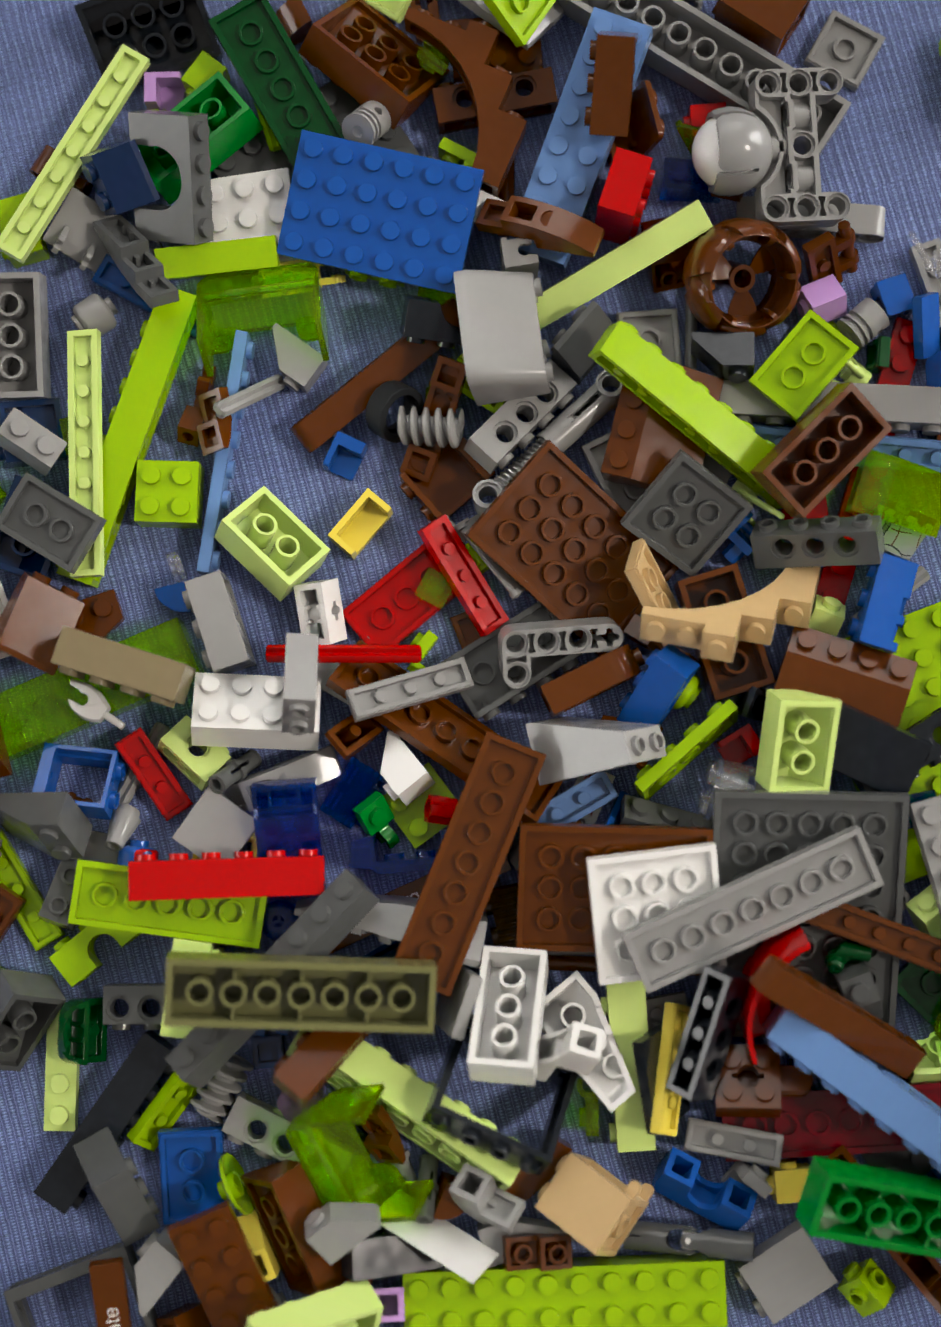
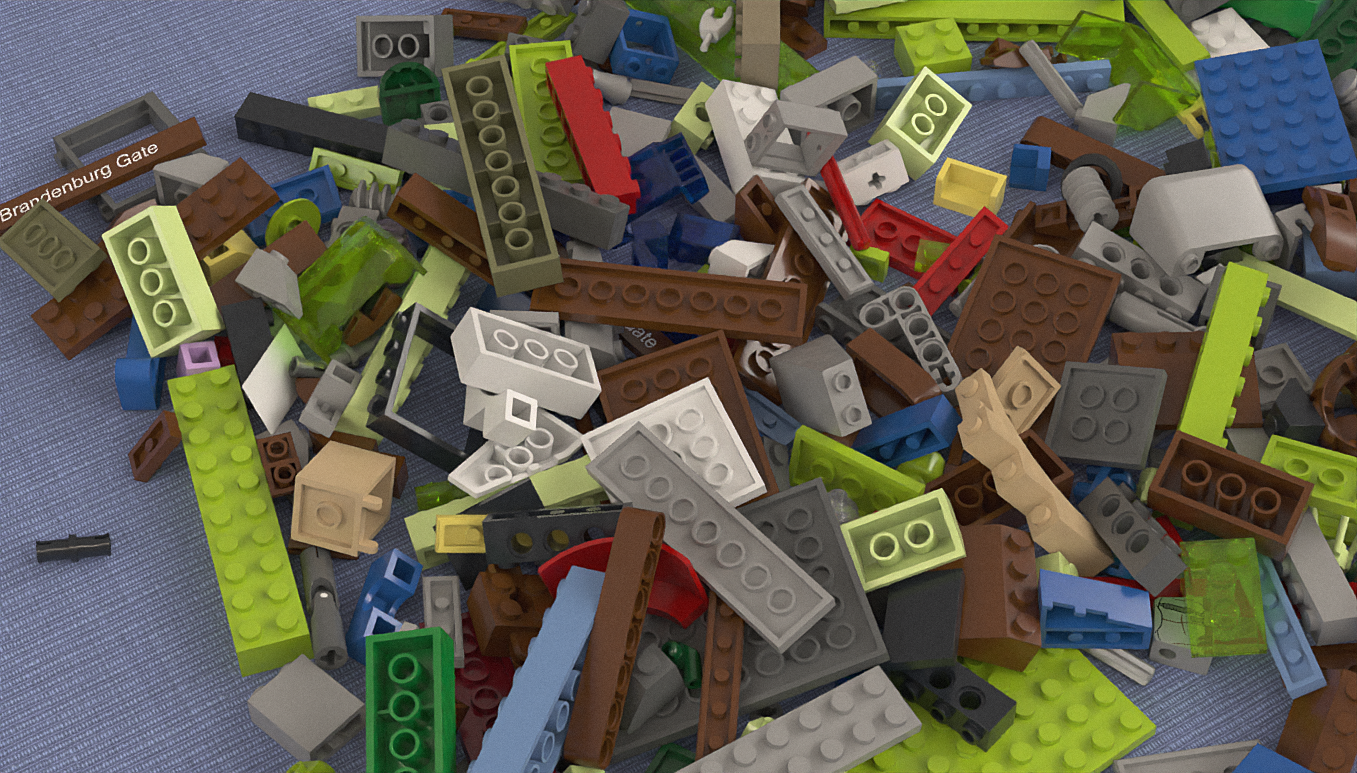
camera: 70 degrees right, 35 degrees down
dark grey wedge [73,1126,160,1247] -> none
red tile [114,727,193,821] -> none
dark grey pin [208,749,262,794] -> none
green plate [352,791,400,849] -> none

